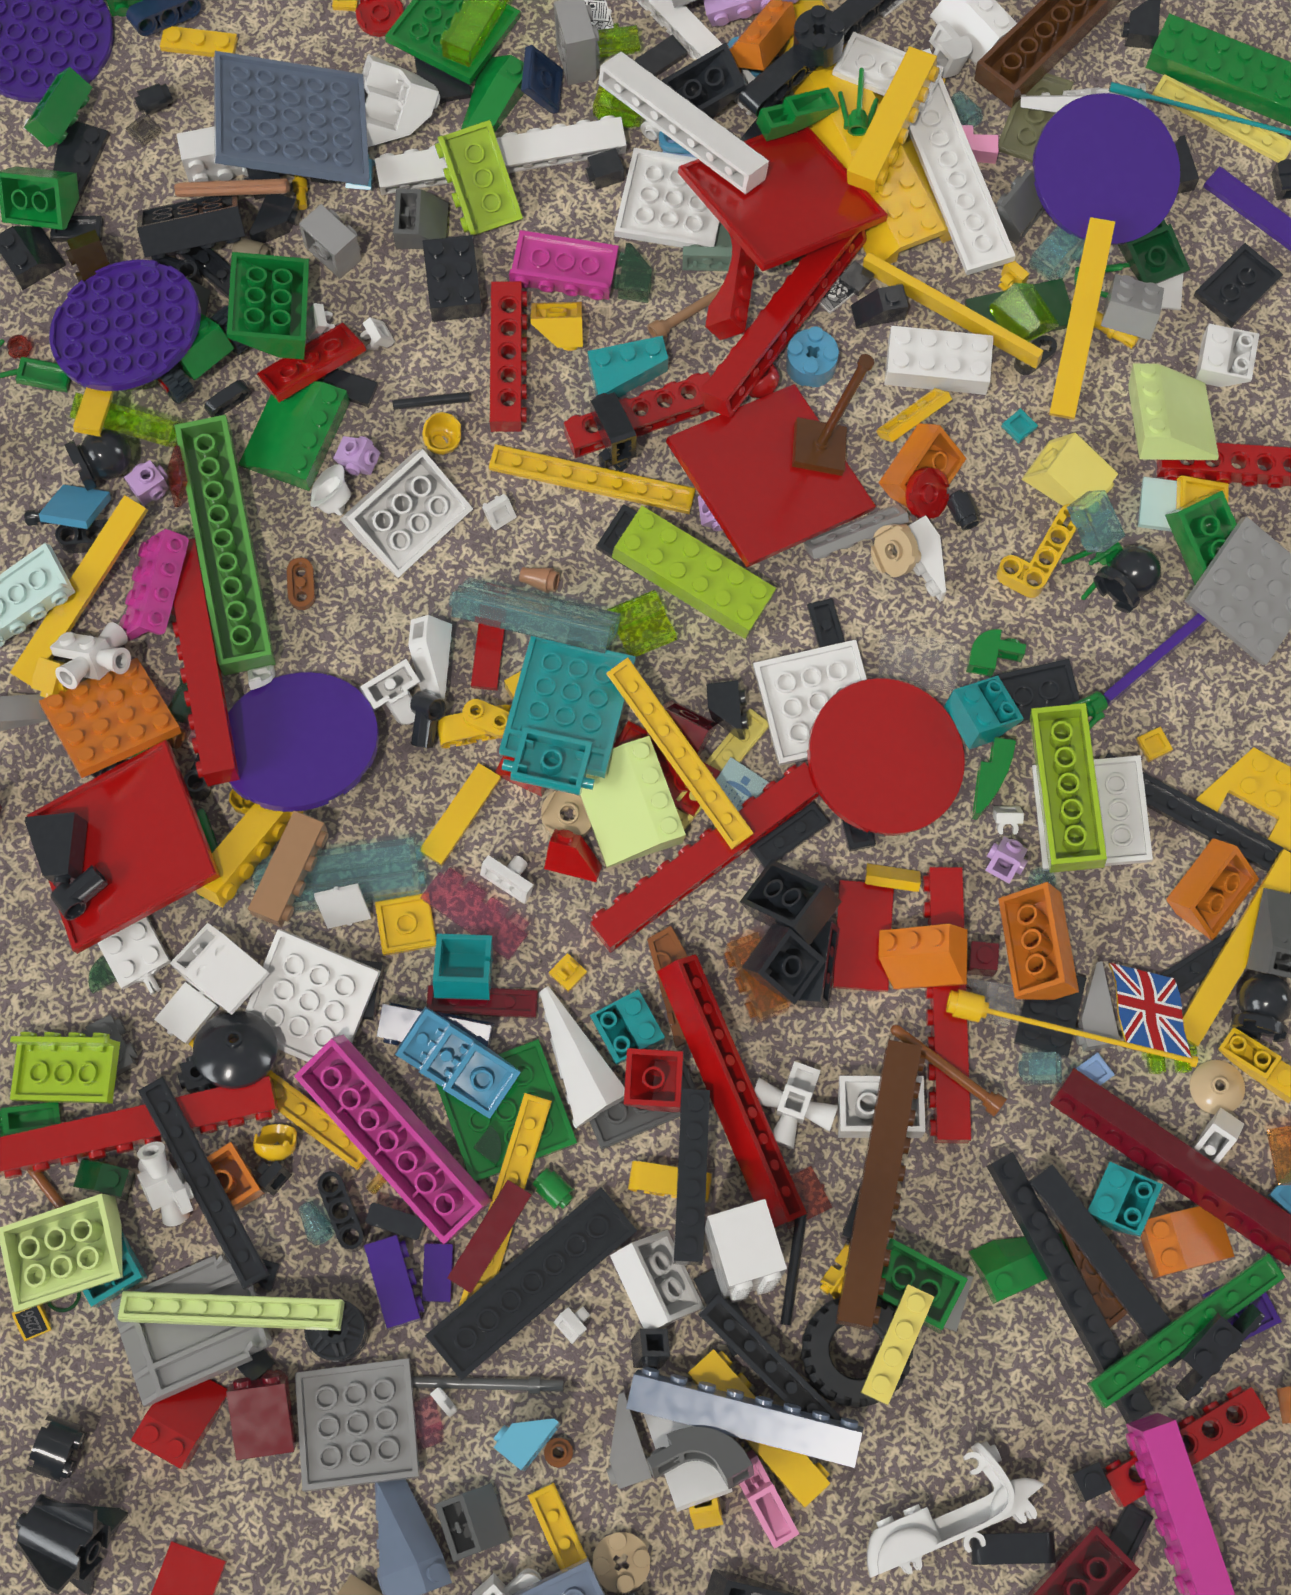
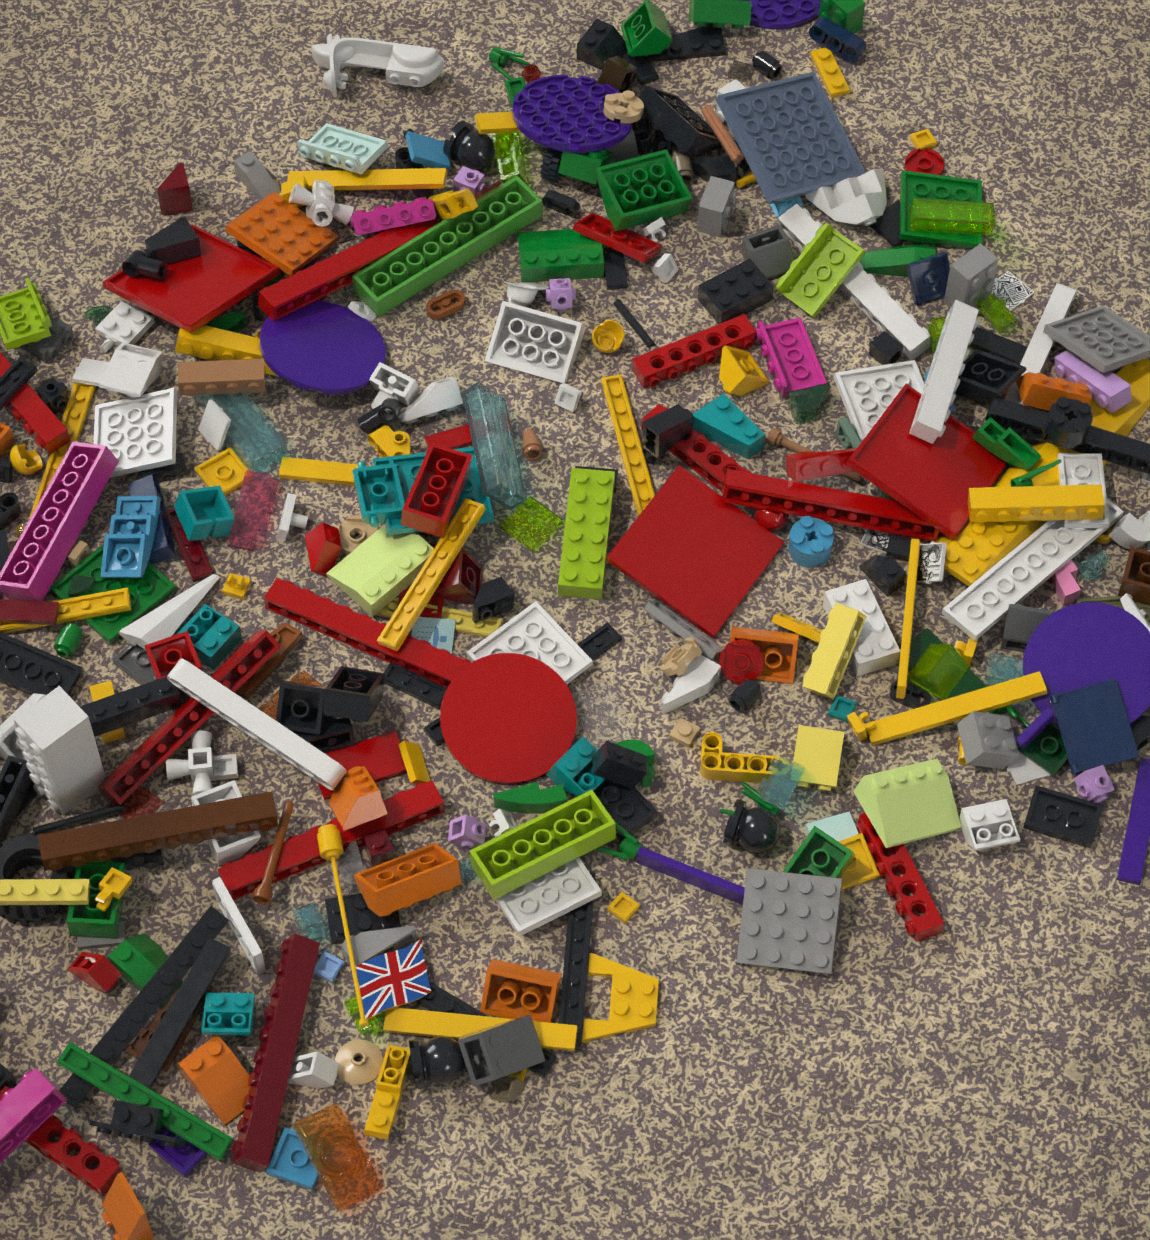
camera: 65 degrees right, 15 degrees down
black dish [193,1011,278,1089] -> none
reddish brown tile [792,354,874,476] -> none
none -> red slope [67,952,122,992]
none -> tan plate [68,540,91,568]
none -> yellow plate [95,867,132,911]
none -> white beam [167,659,347,790]
none -> white tile [212,877,266,975]
none -> red brick [401,443,473,538]
none -> yellow slope [428,188,478,219]
none -> black brick [592,741,647,789]
none -> tan plate [603,90,644,124]
none -> tan plate [669,717,700,748]
none -> light yellow brick [802,603,867,700]
none -> yellow tile [847,712,875,742]
none -> piece [916,541,947,584]
none -> dark purple tile [1016,707,1054,749]
none -> dark blue piece [1049,679,1139,775]
none -> lavender brick [1074,765,1114,803]

